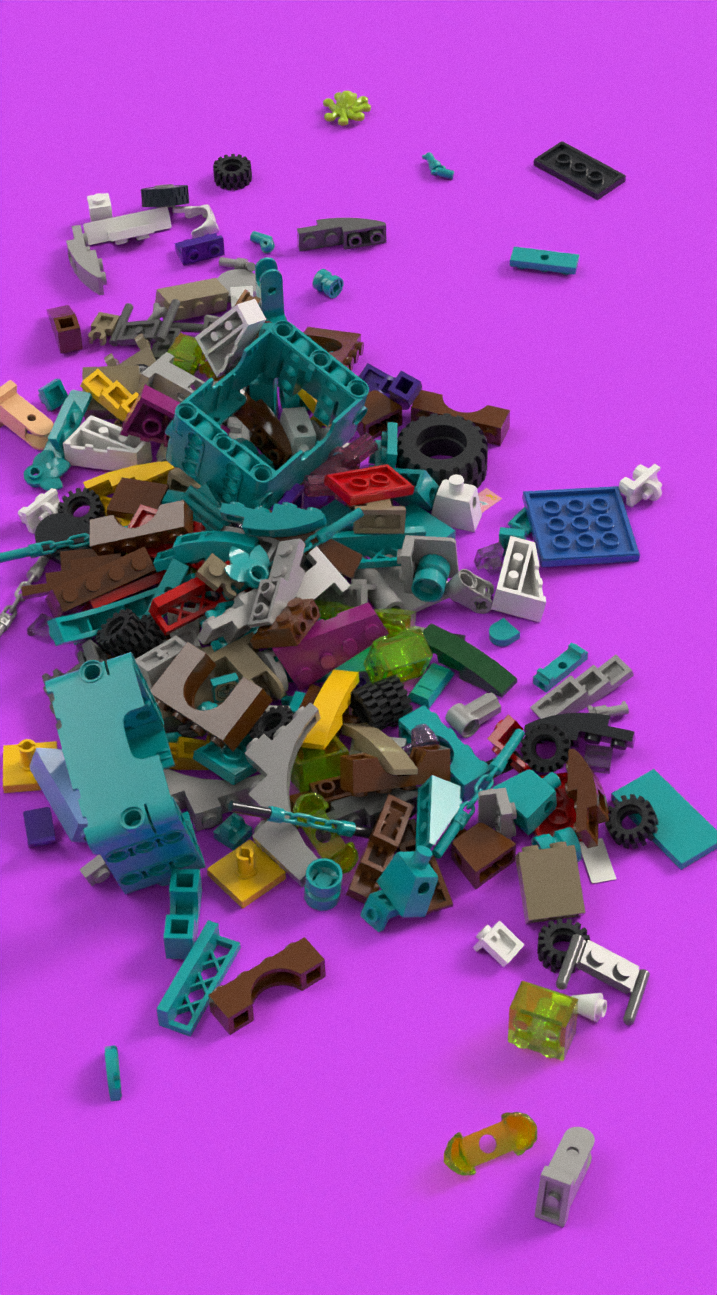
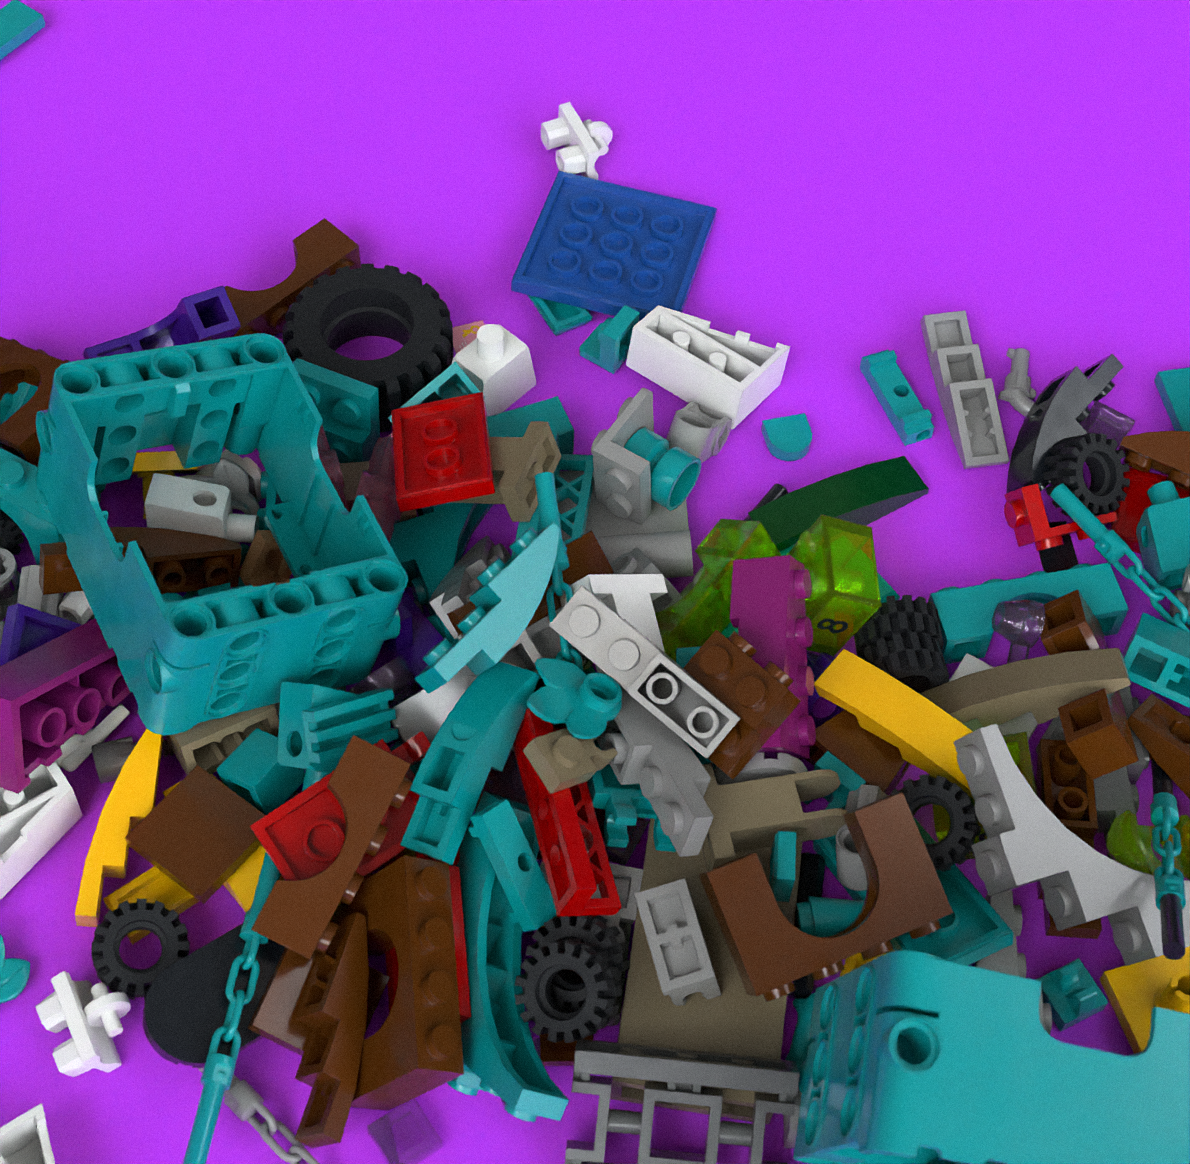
camera: 70 degrees left, 10 degrees up
light grey piece [445,692,501,738] -> none
clear purple tile [474,542,504,576] -> none

